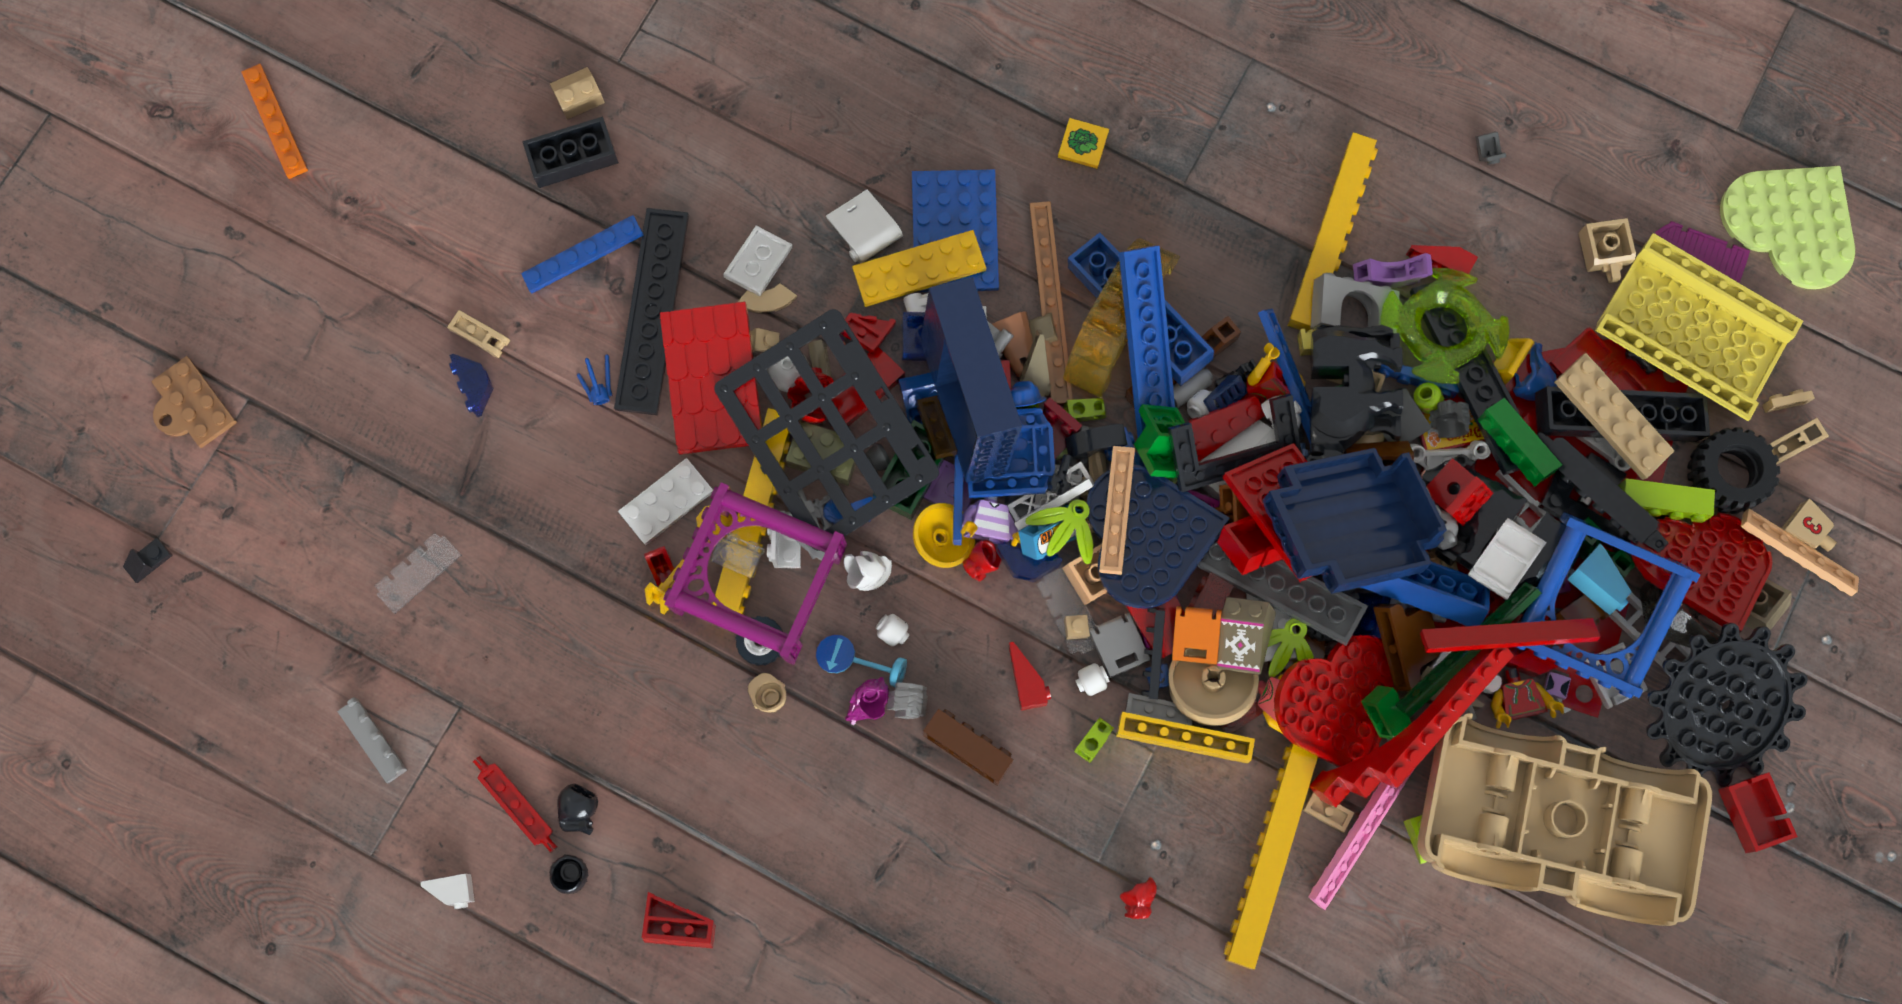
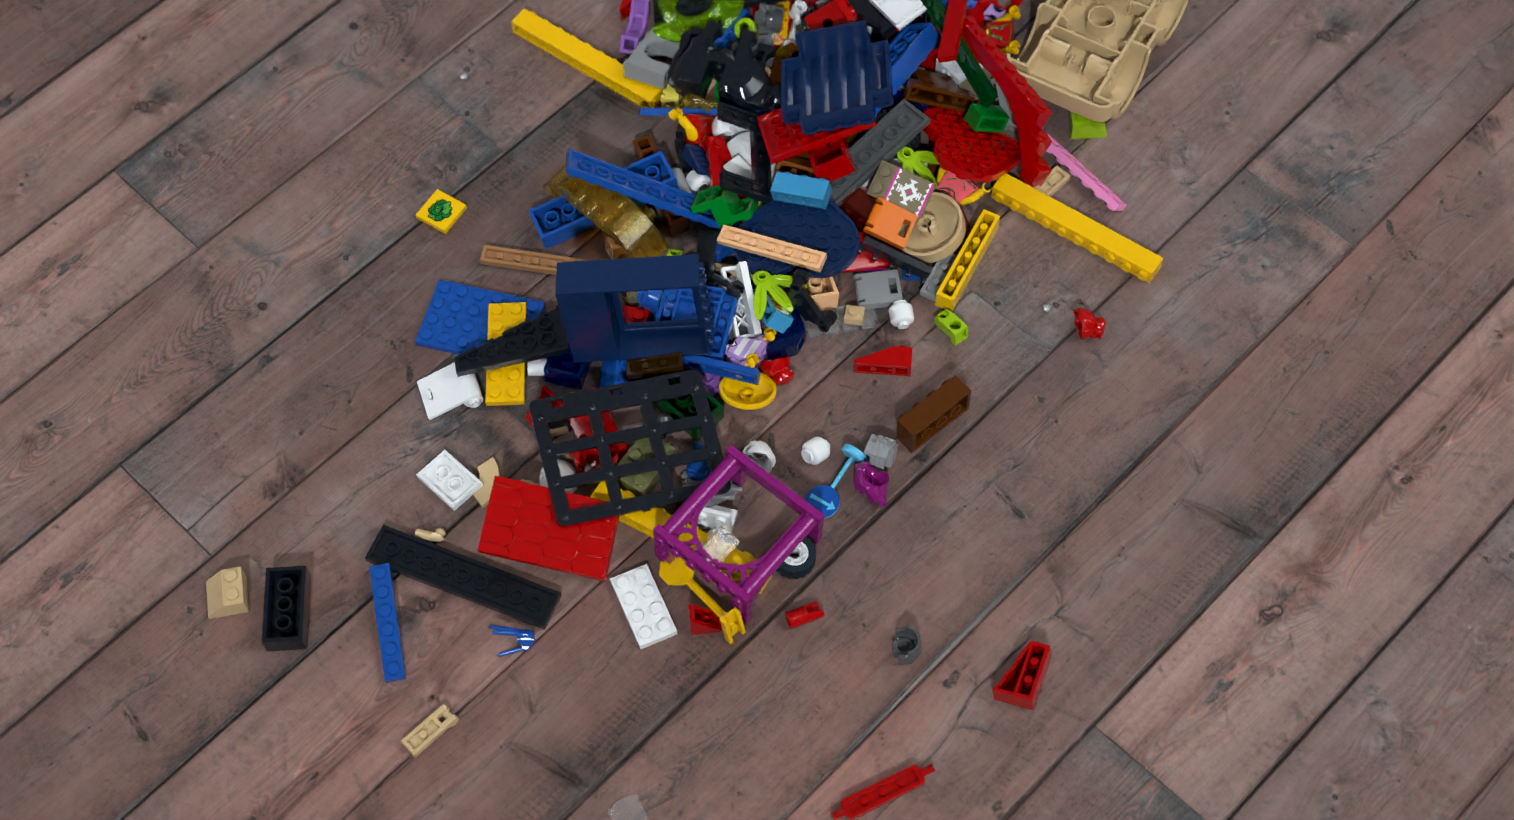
camera: 70 degrees left, 15 degrees down
clear blue slope [449,354,494,417] -> none
black hair [549,854,589,895] -> none
black piece [557,783,598,835] -> none
tan hat [748,673,786,713] -> none
none -> tan arm [415,528,446,542]
none -> black wing [454,305,570,377]
none -> clear yellow helmet [681,93,720,111]
none -> white sticker [723,155,752,179]
none -> dark azure brick [770,172,832,209]
none -> red hinge [785,601,824,629]
none -> black plate [786,269,837,332]
none -> dark grey hair [893,625,922,665]

